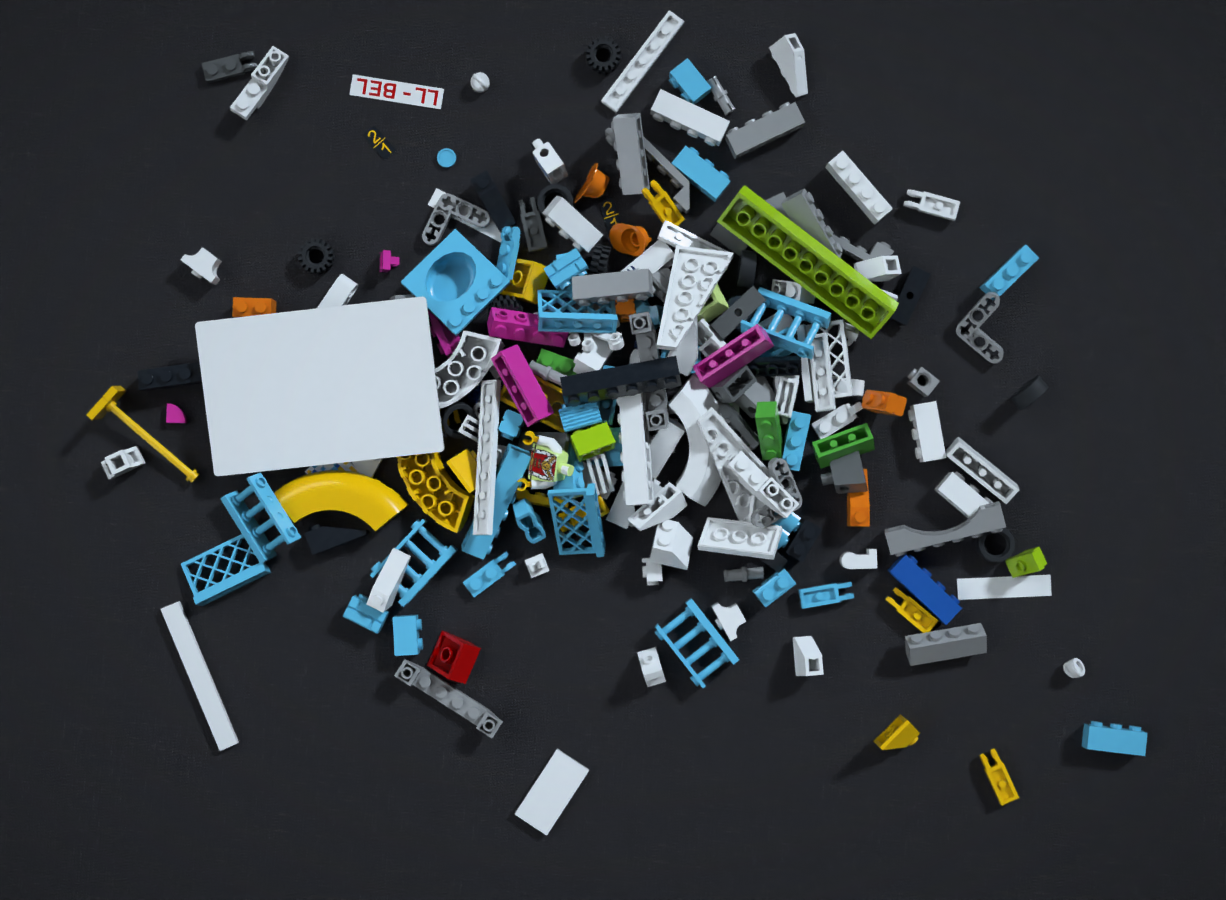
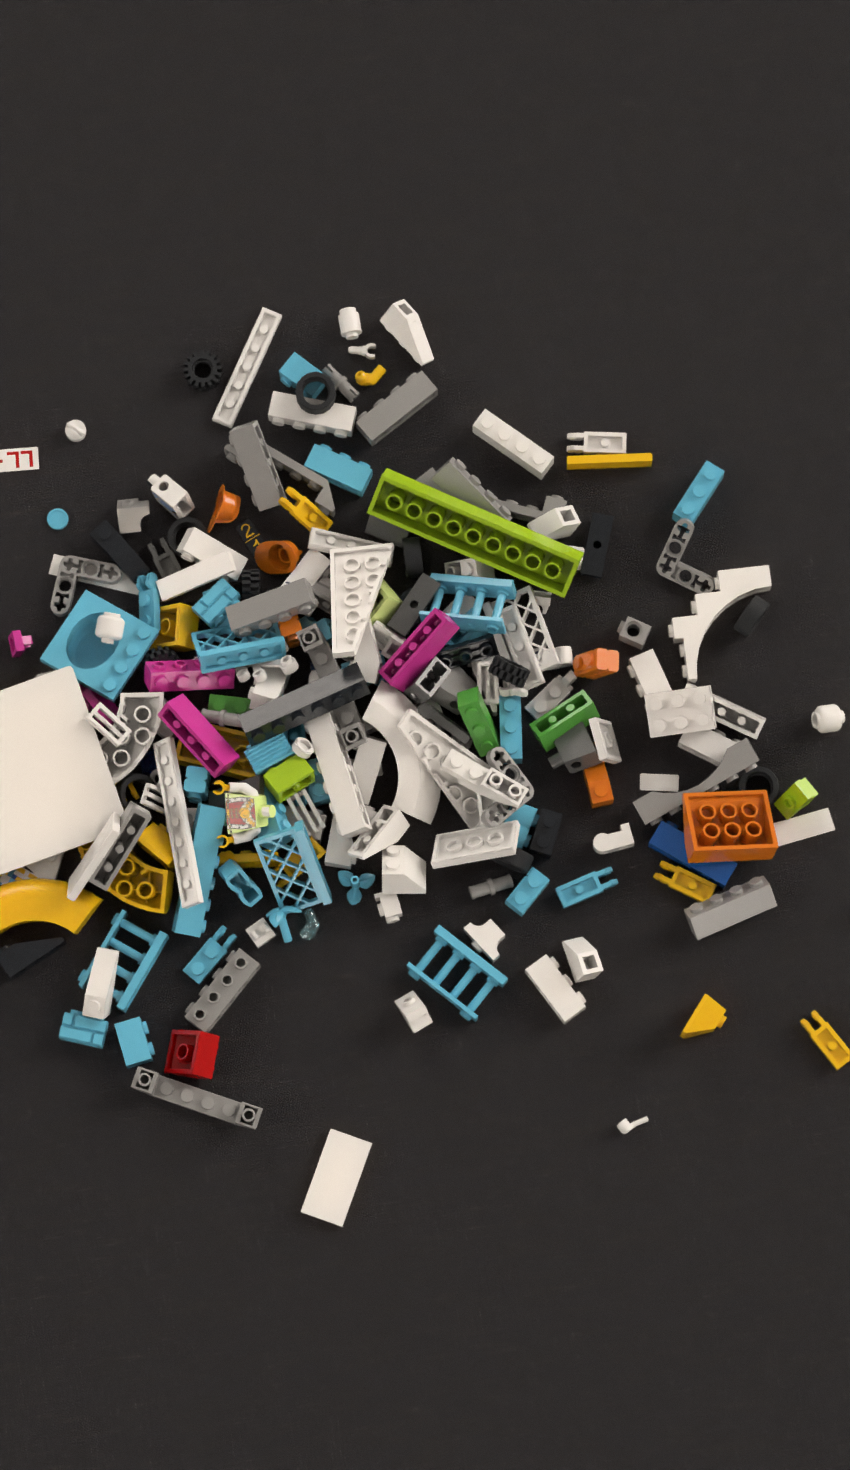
camera: 15 degrees left, 10 degrees down
none -> white tile [67,812,121,901]
none -> white tile [85,702,132,747]
none -> light grey brick [89,801,152,891]
none -> white head [95,612,125,644]
none -> light grey brick [117,498,150,534]
none -> white tile [156,550,237,602]
none -> light grey brick [185,948,261,1033]
none -> medium azure plant [265,906,302,943]
none -> white tile [292,737,314,759]
none -> black tyre [295,372,336,415]
none -> clear light blue arm [300,908,320,940]
none -> white brick [338,307,362,340]
none -> medium azure plant [338,870,375,905]
none -> white piece [348,343,376,360]
none -> yellow arm [355,365,386,386]
none -> black tyre [488,655,530,687]
none -> white piece [499,681,528,697]
none -> white brick [525,954,586,1025]
none -> yellow tile [566,453,652,470]
none -> white tile [588,717,622,764]
none -> white hand [617,1116,649,1134]
none -> white sticker [640,773,679,792]
none -> white brick [644,685,717,738]
none -> white arch [668,565,772,684]
none -> orange slope [682,790,778,863]
none -> white head [811,704,845,733]

